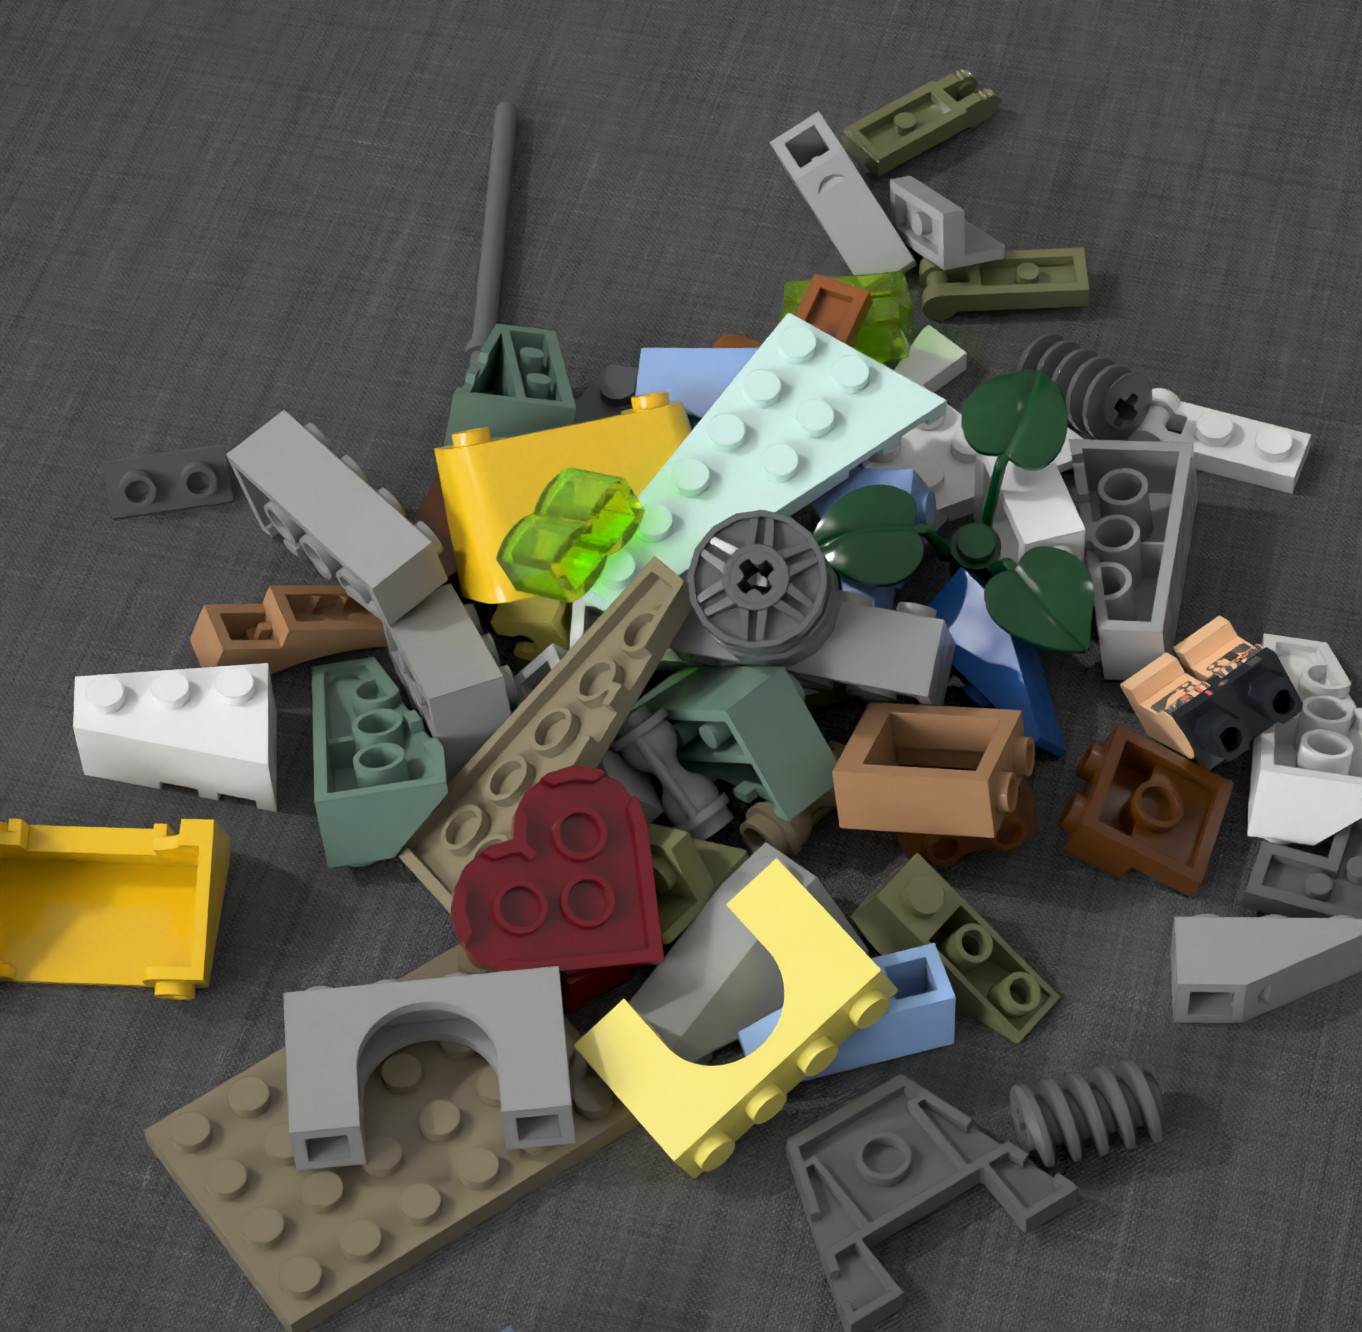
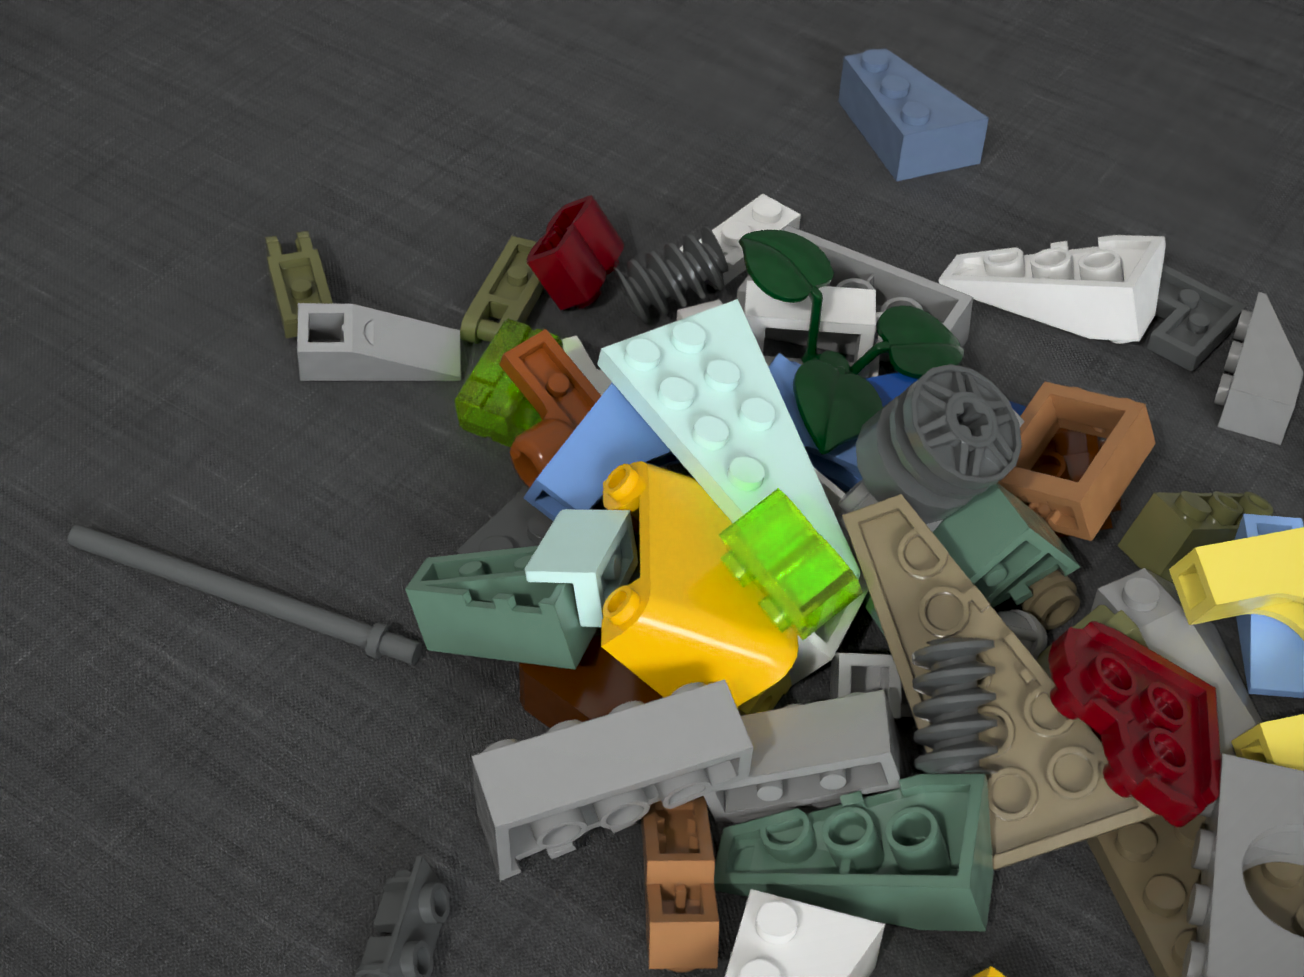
camera: 75 degrees left, 5 degrees down
light grey panel [890,176,1005,270] -> none
reddish brown plate [1058,724,1234,896] -> none
hips [1120,615,1303,771] -> none
none -> light aqua panel [525,509,638,627]
none -> dark red brick [526,195,624,310]
none -> dark grey piece [912,638,999,774]

